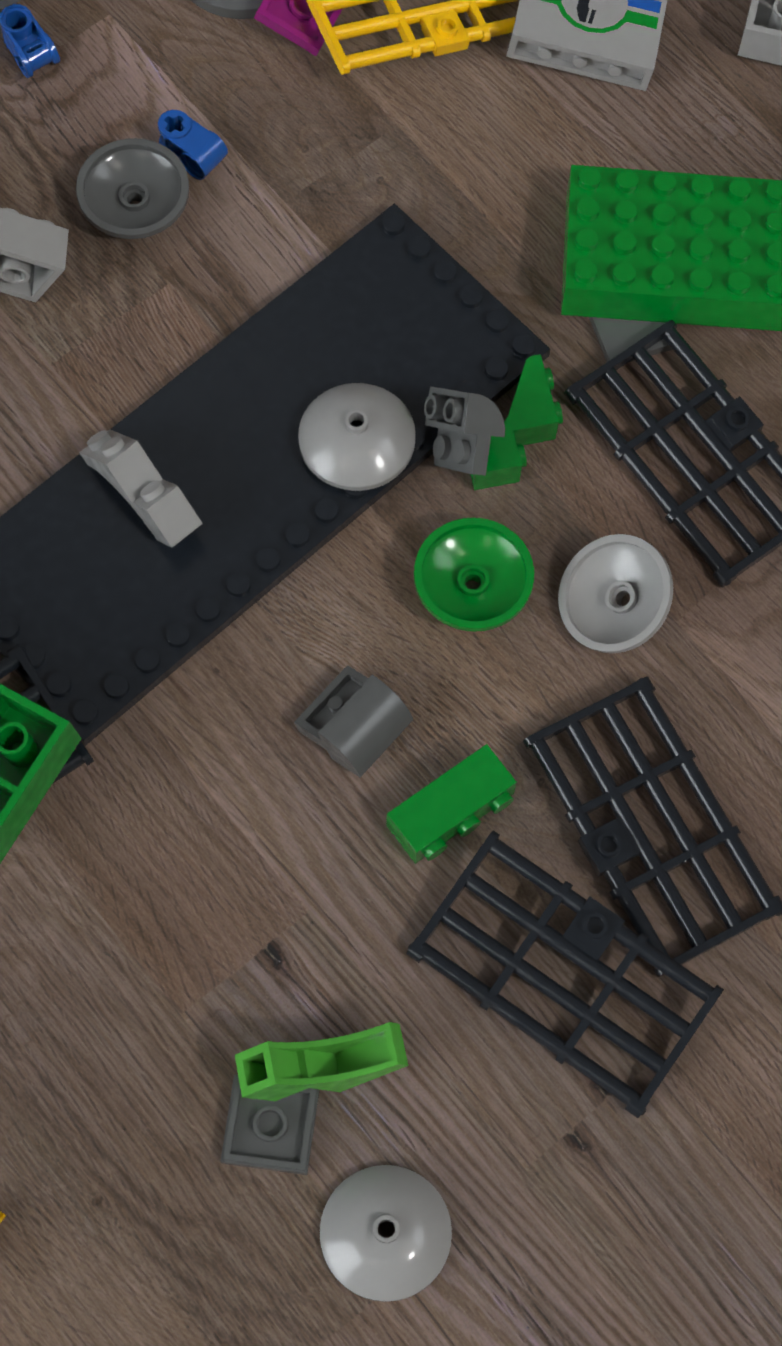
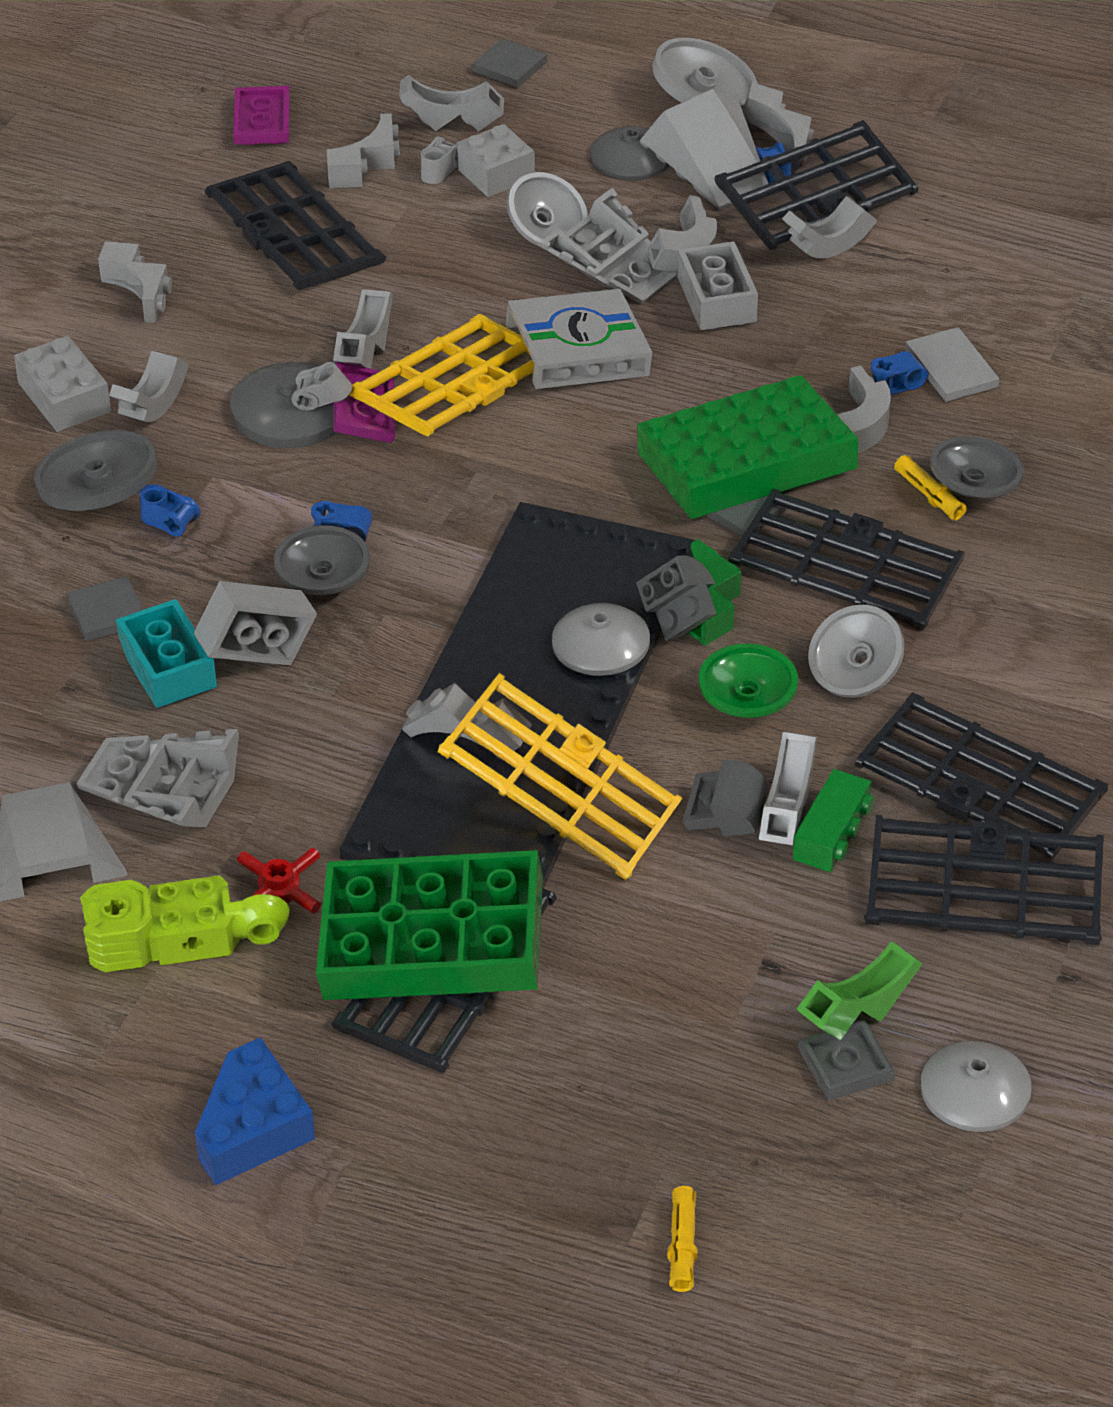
camera: 25 degrees left, 25 degrees down
none -> yellow door [437,673,683,881]
none -> light grey arch [759,731,818,845]

